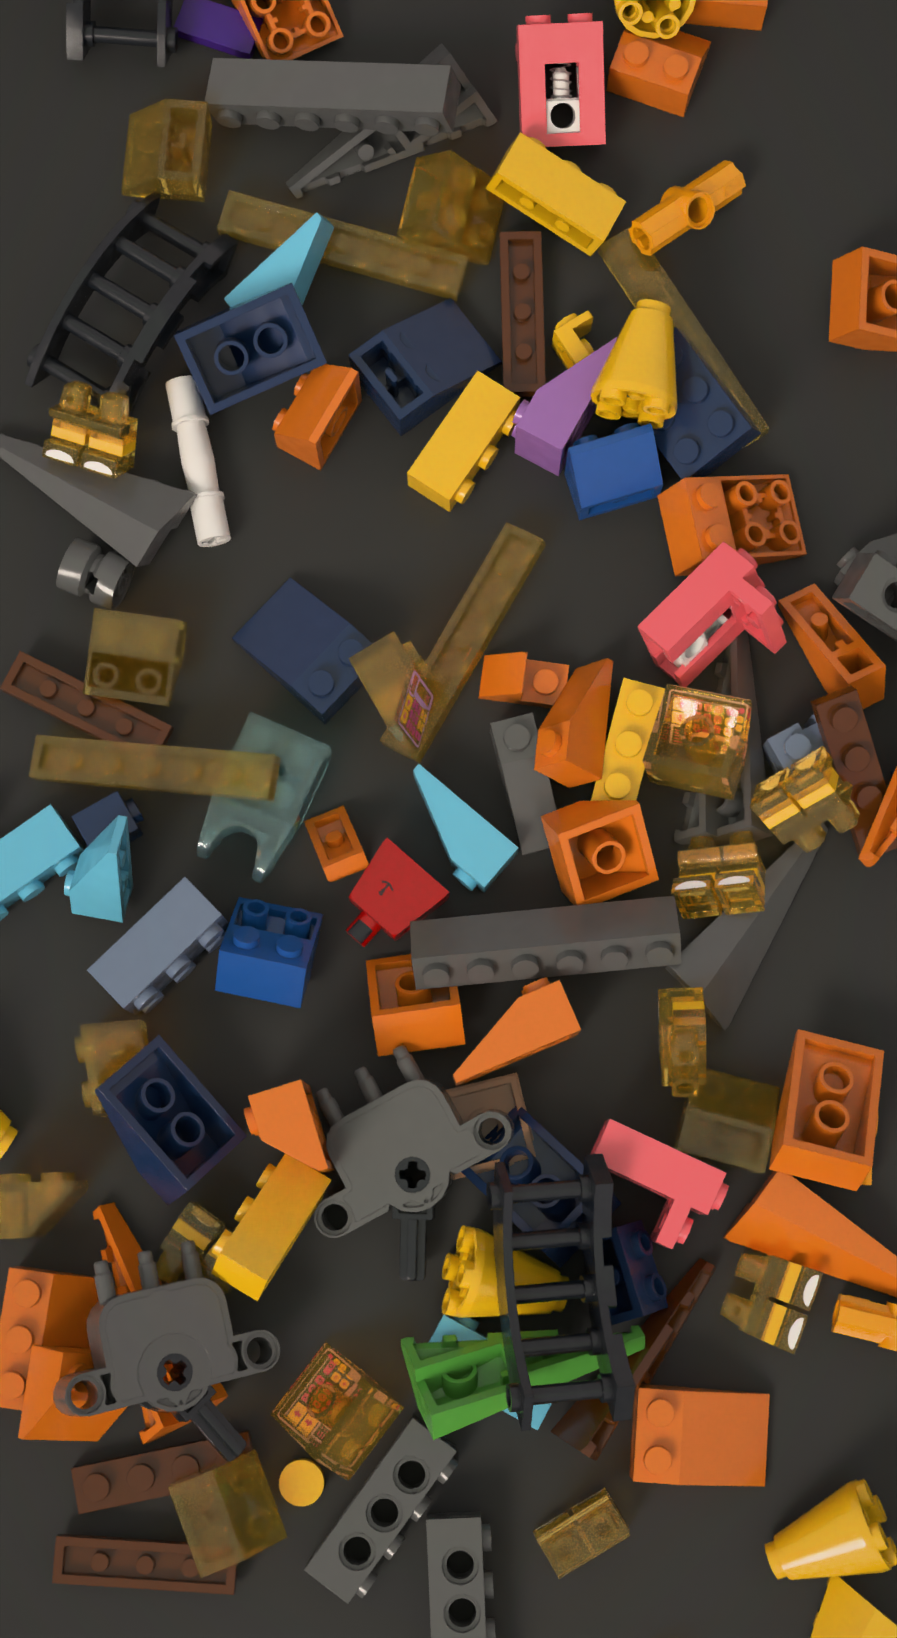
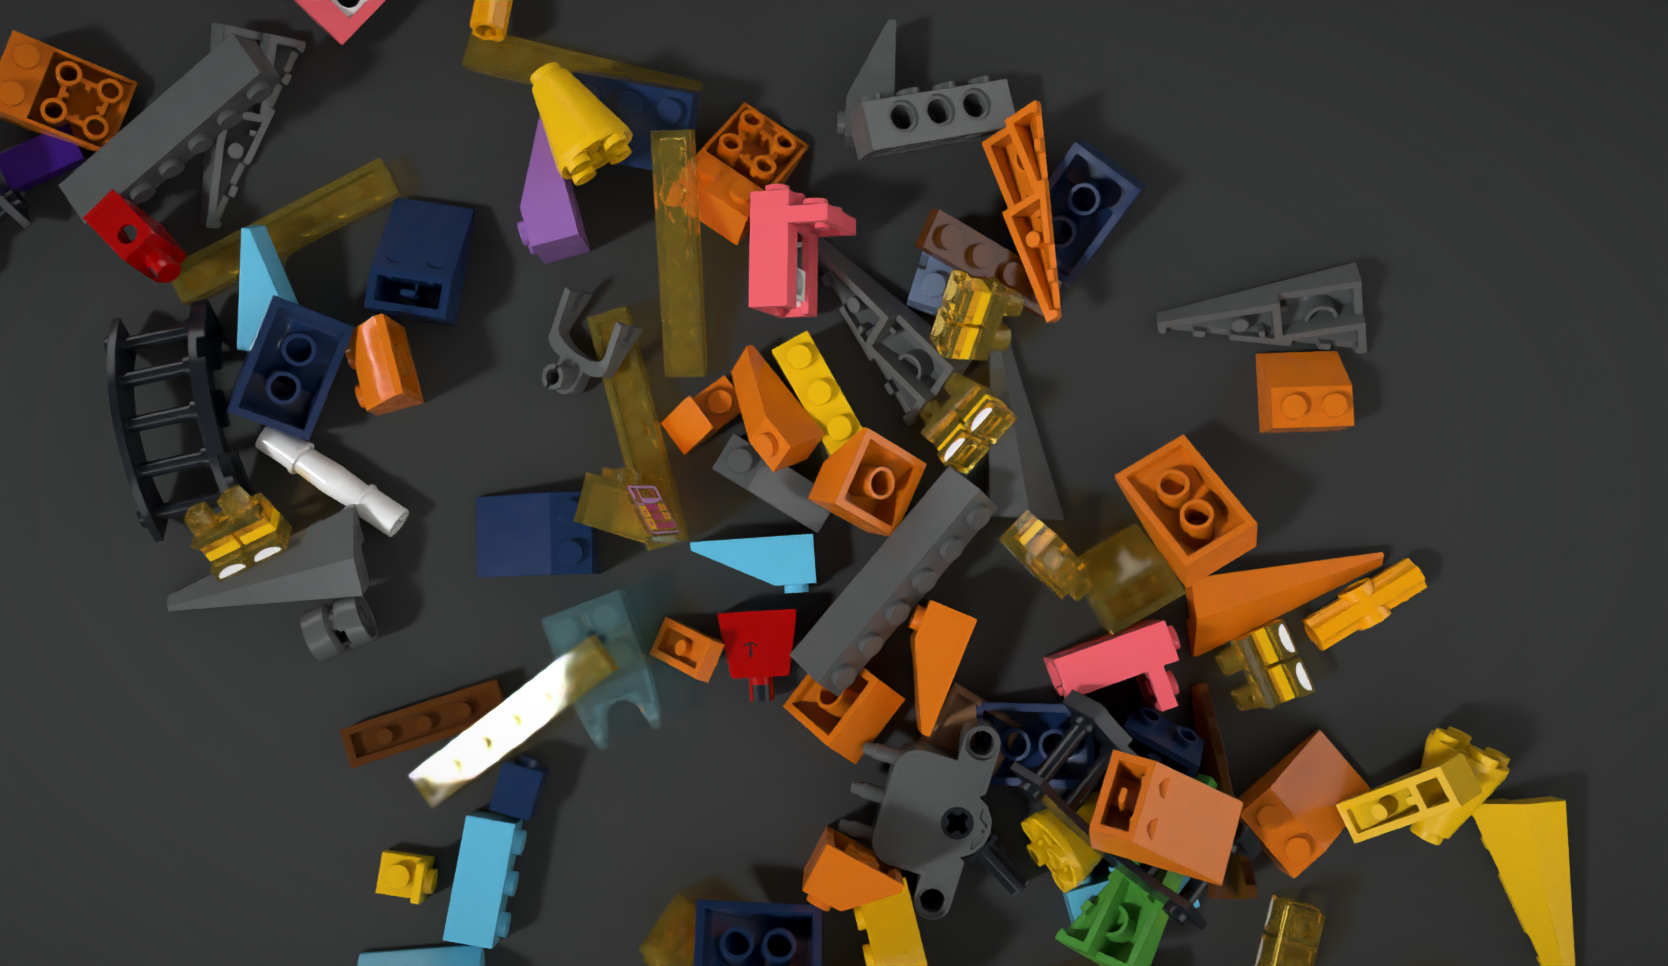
camera: 50 degrees left, 5 degrees up
medium azure slope [64,815,133,923] -> none
clear yellow slope [83,608,187,706] -> none
sand blue brick [87,877,229,1015] -> none
clear yellow slope [121,99,213,202] -> none
blue slope [215,897,323,1008] -> none
clear yellow slope [397,150,504,265] -> none
yellow brick [407,370,520,512] -> none
yellow brick [485,132,626,257] -> none
reddish brown plate [499,231,546,397] -> none
yellow bracket [551,310,594,369] -> none
blue slope [564,423,663,521] -> none
clear yellow slope [643,684,752,800] -> none
orange slope [778,583,886,709] -> none
none -> red torso [83,189,187,283]
none -> dark grey piece [542,287,643,395]
none -> clear yellow plate [650,129,708,377]
none -> orange slope [1089,749,1243,886]
none -> yellow slope [1336,752,1483,843]

